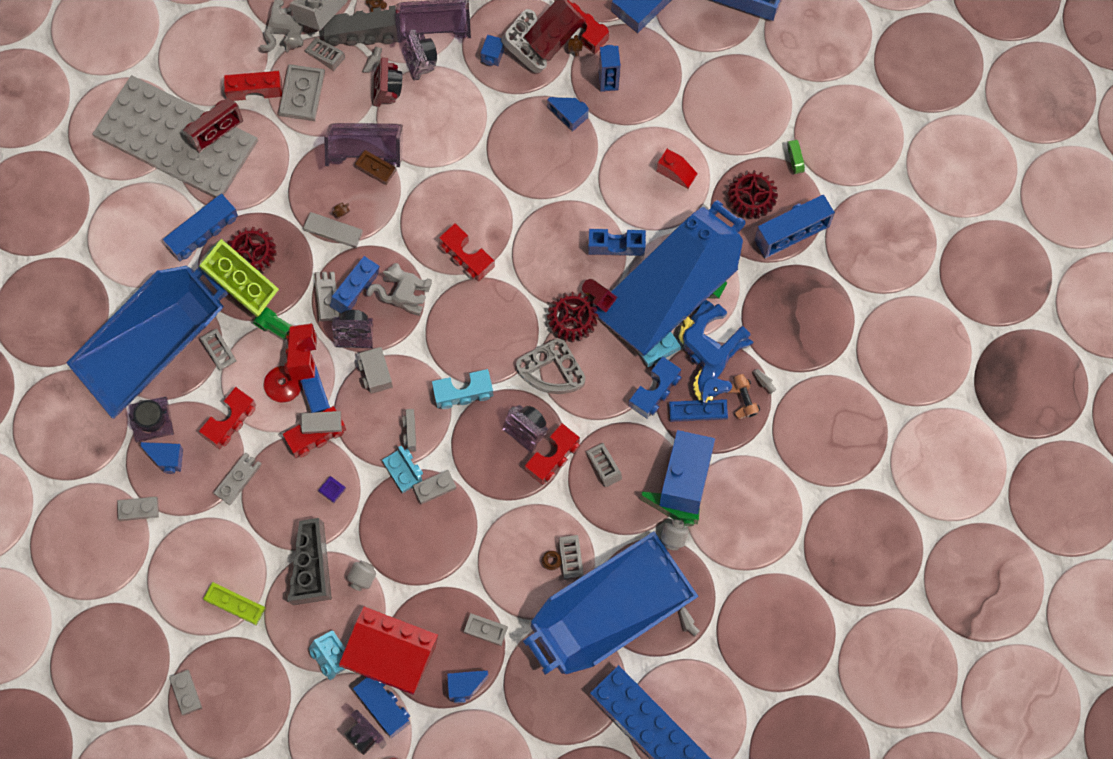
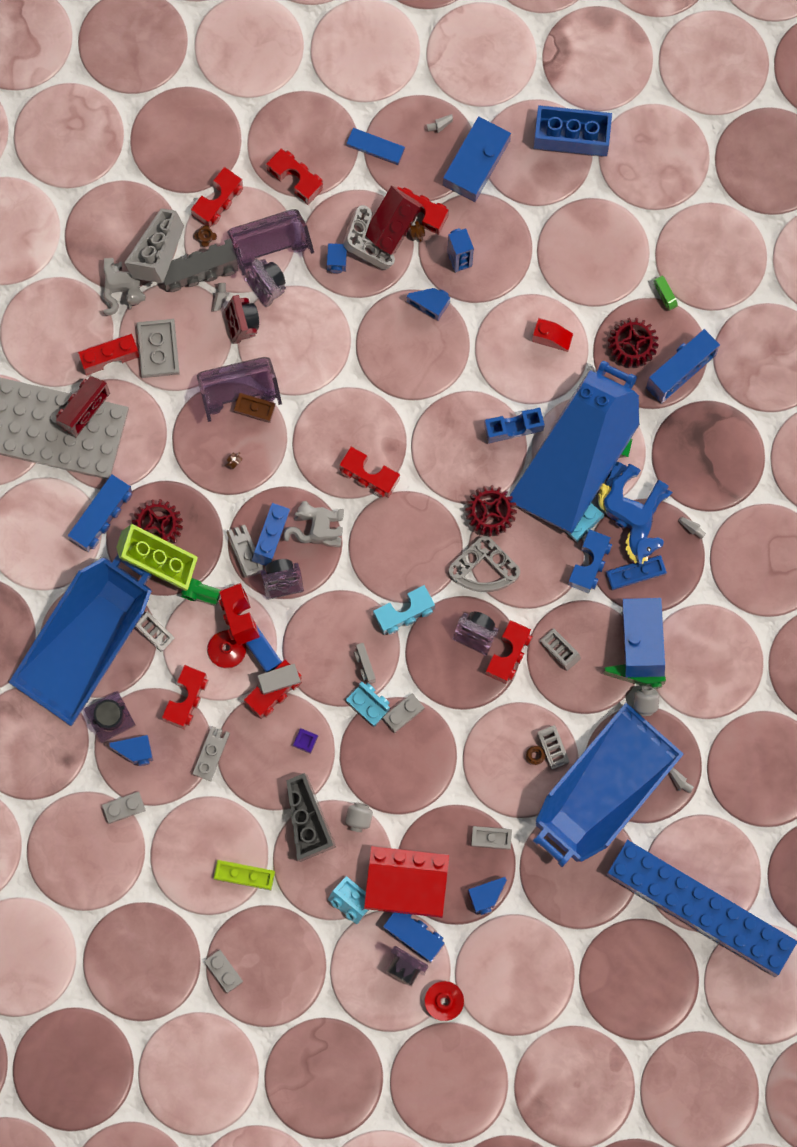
camera: 15 degrees left, 5 degrees up
light grey tile [303,212,363,248] -> none
light grey slope [305,37,345,71] -> none
light grey brick [357,347,393,394] -> none
dark red leg [582,279,618,312] -> none
nougat piece [728,374,760,420] -> none

